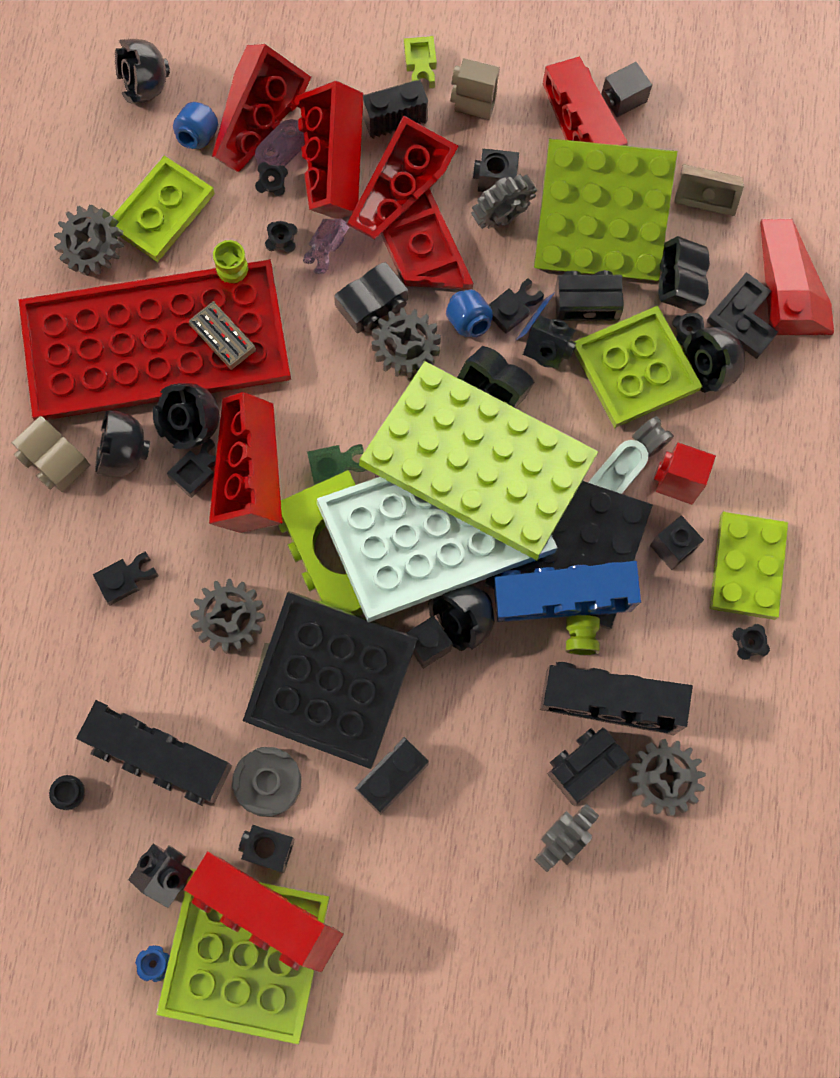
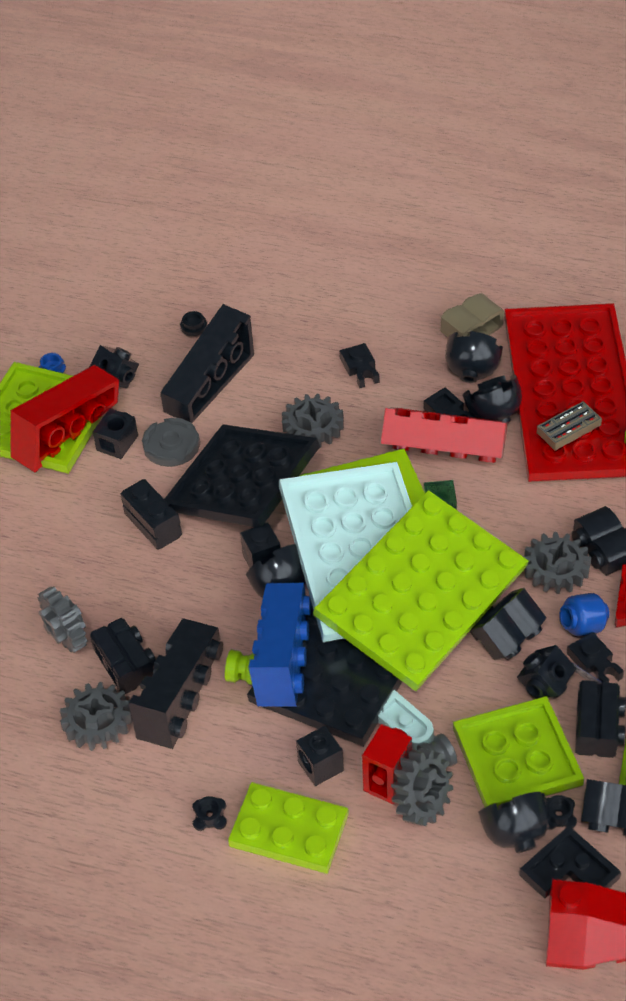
camera: 105 degrees right, 25 degrees down
none -> dark grey gear [391,748,453,826]

